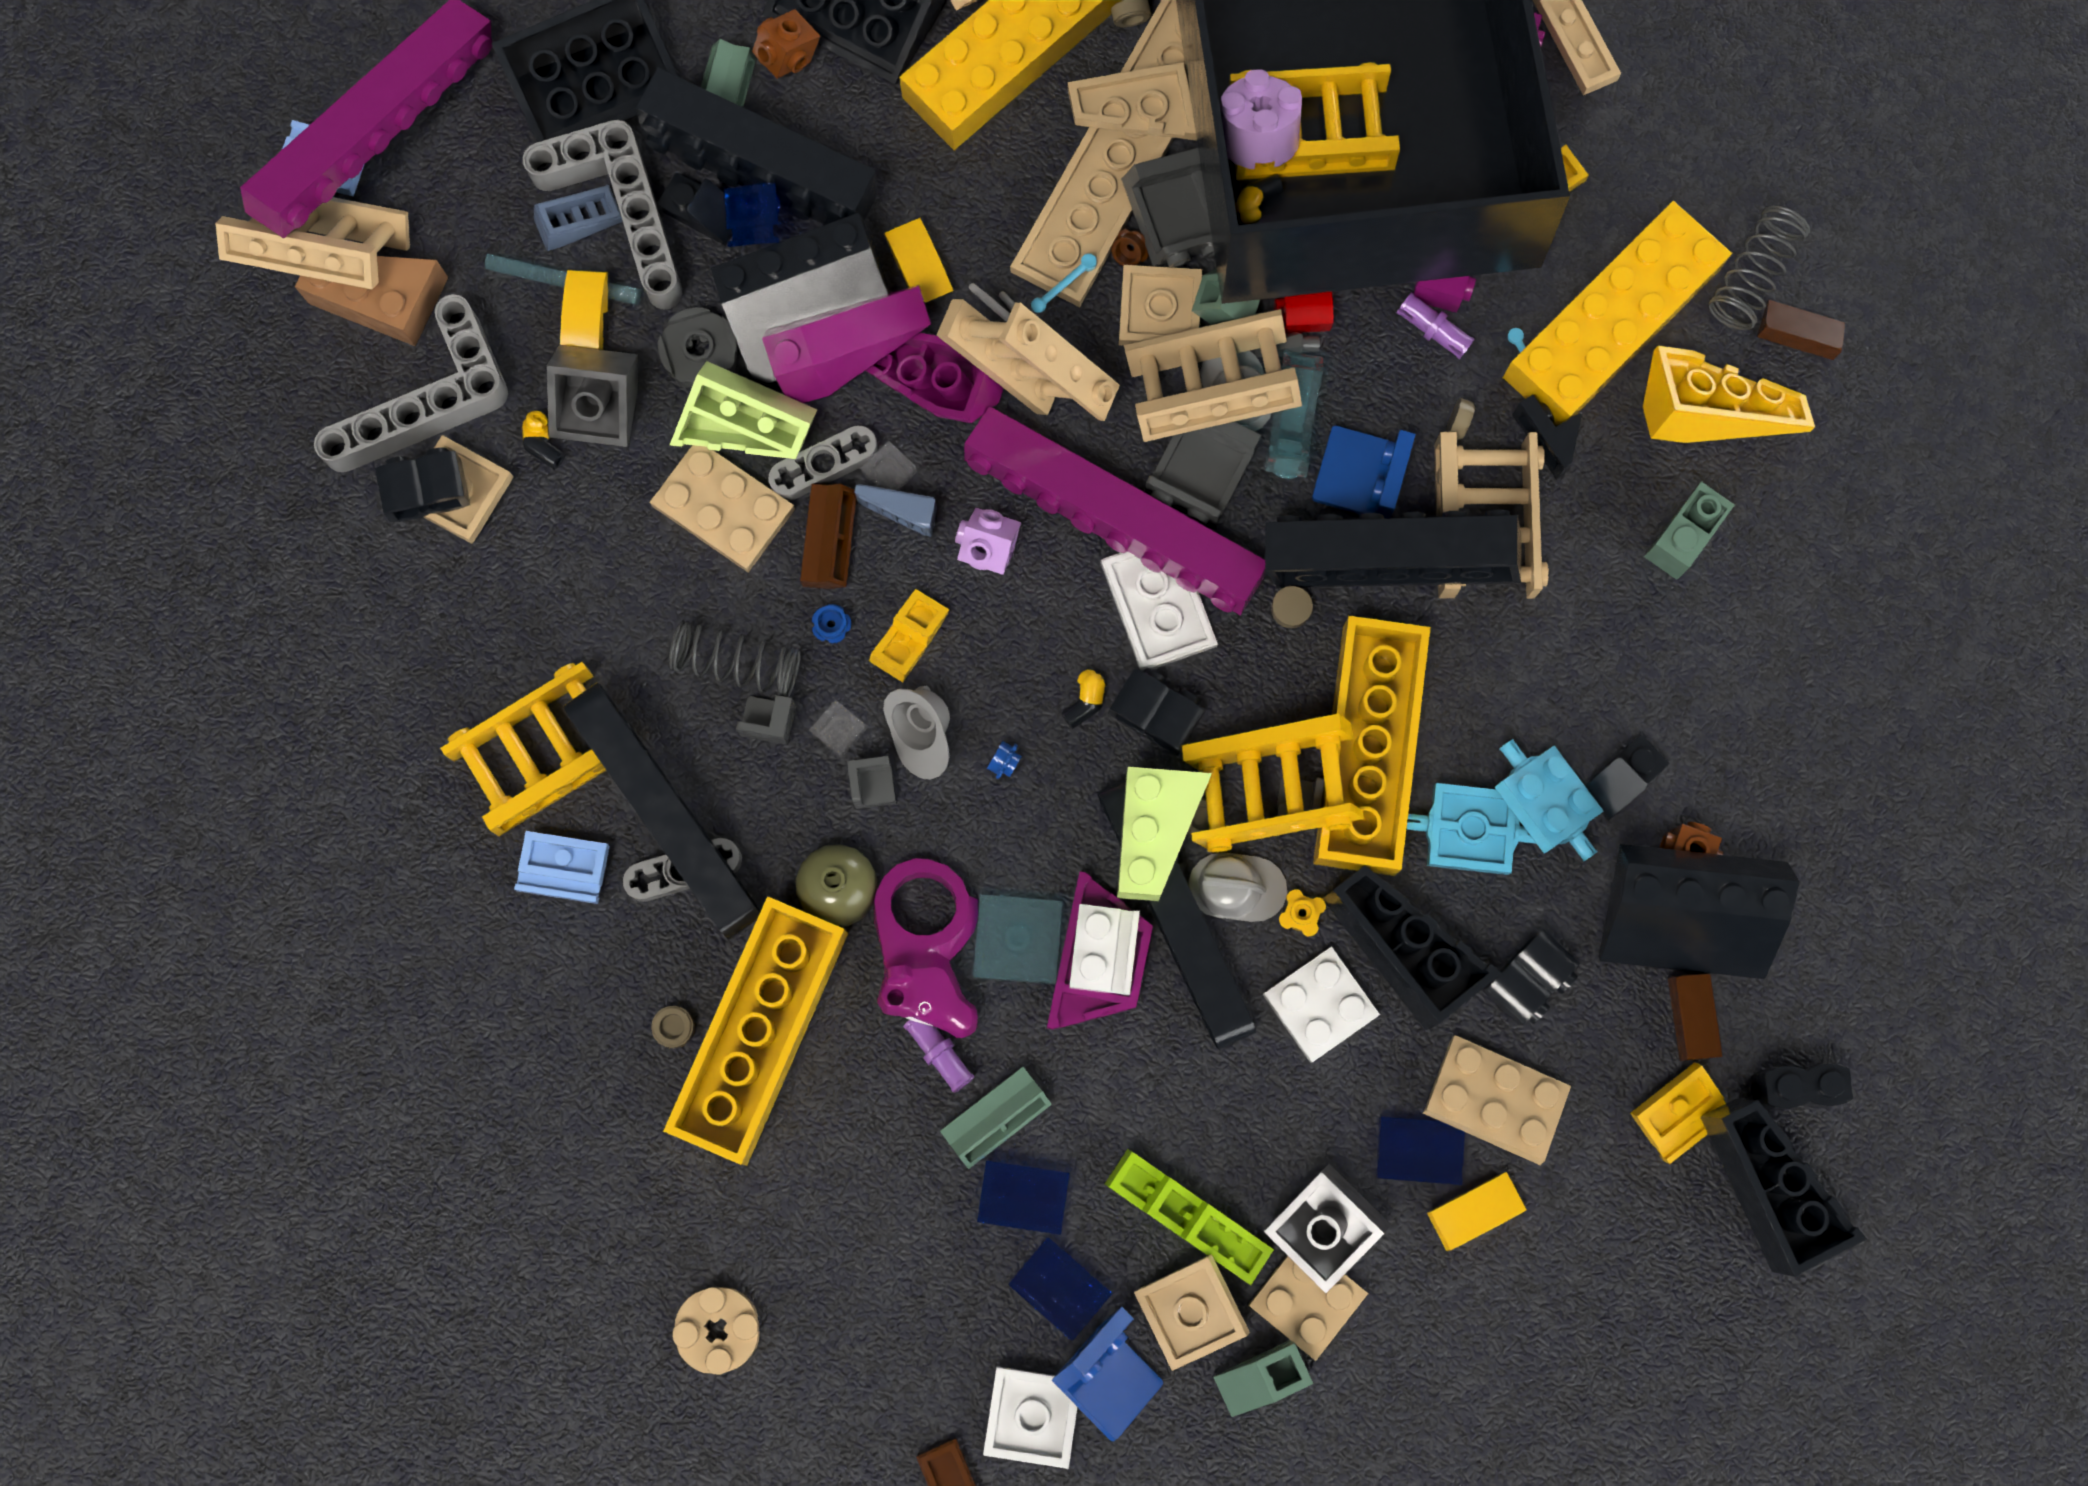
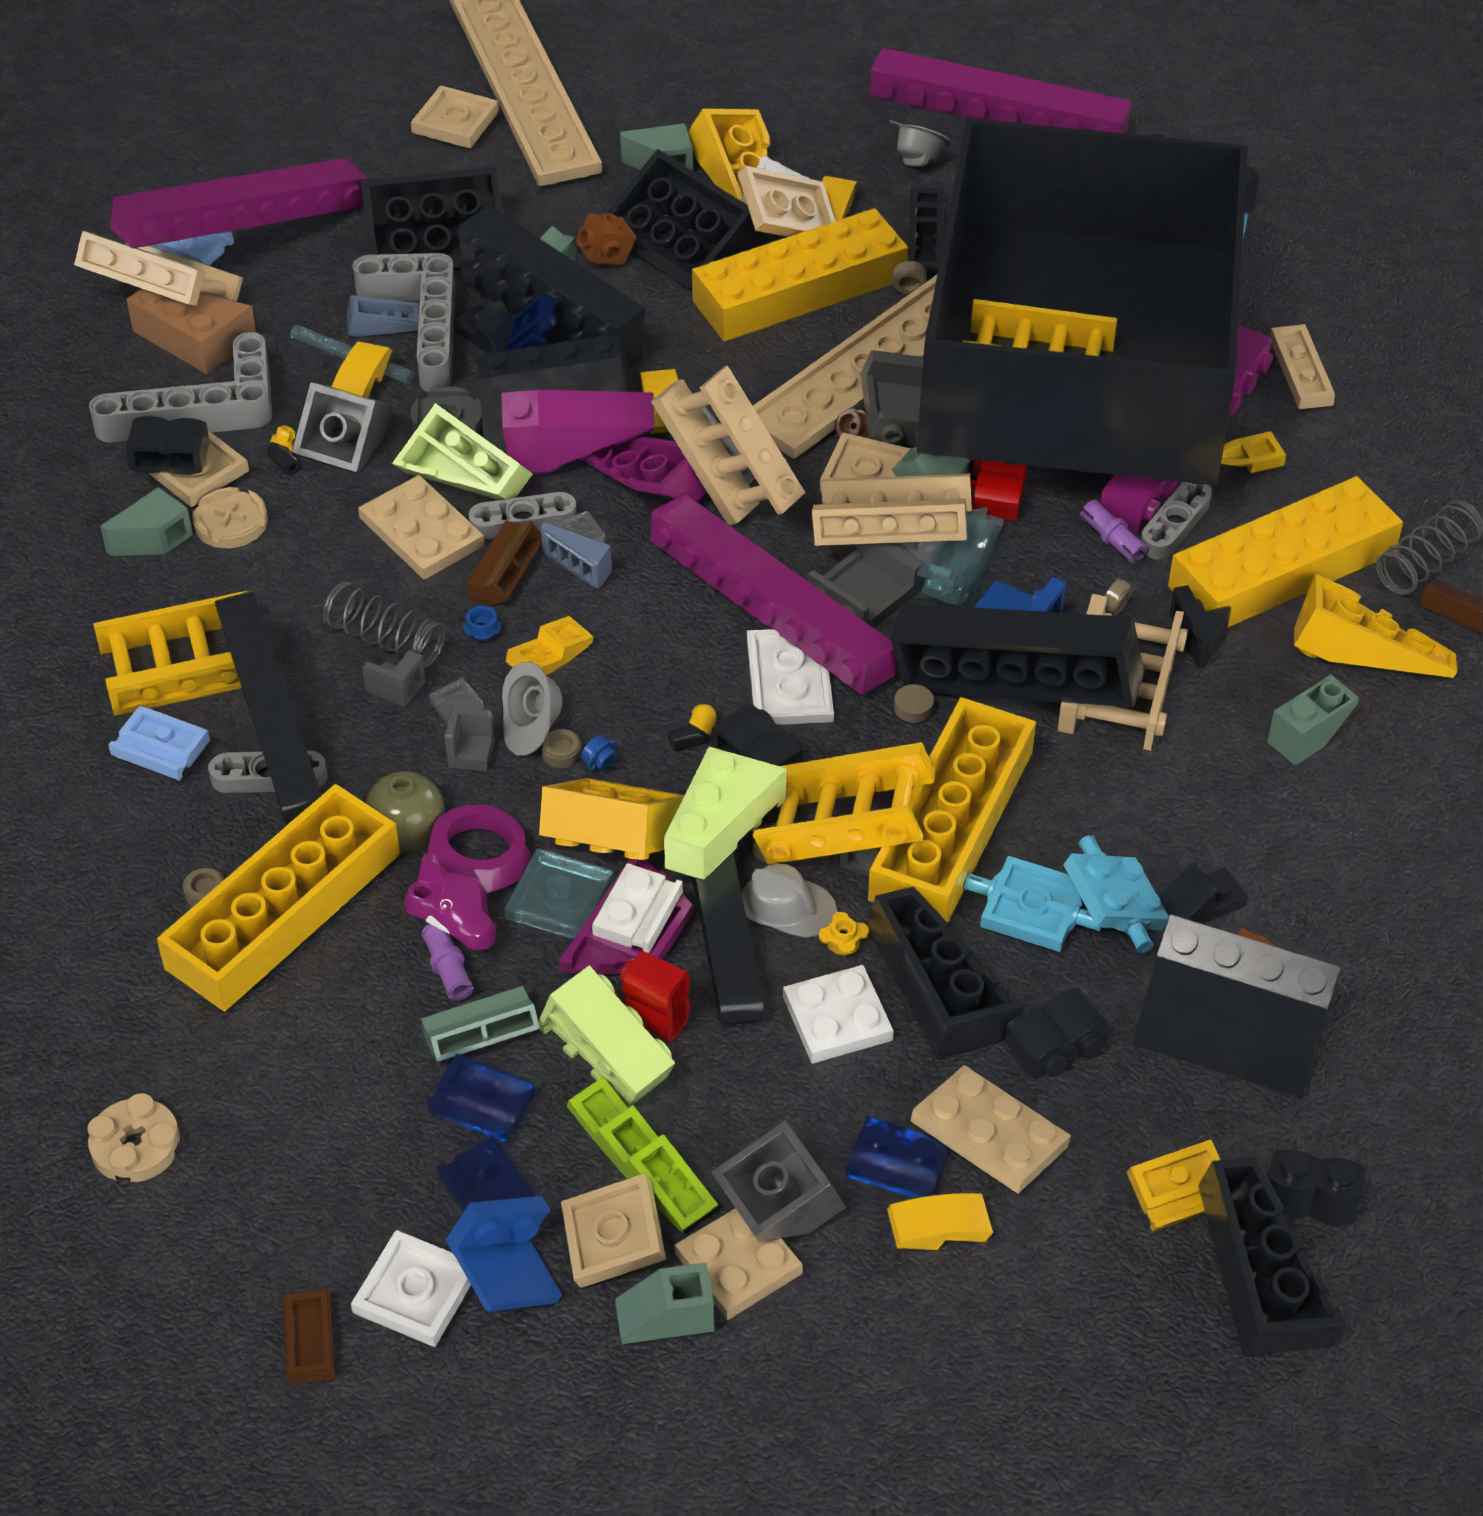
camera: 15 degrees right, 30 degrees down
lavender brick [955,508,1021,575] -> none
medium azure hinge [1031,254,1097,313] -> none
tan wing [1068,62,1197,141] -> none
lavender brick [1220,69,1302,169] -> none
reddish brown slope [1668,974,1723,1061] -> none
none -> sand green slope [100,487,193,556]
none -> tan tile [192,487,268,549]
none -> yellowish green wedge [538,965,675,1108]
none -> yellow slope [539,778,685,860]
none -> dark tan tile [541,729,582,768]
none -> red brick [620,950,690,1043]
none -> light grey beam [1141,482,1212,560]

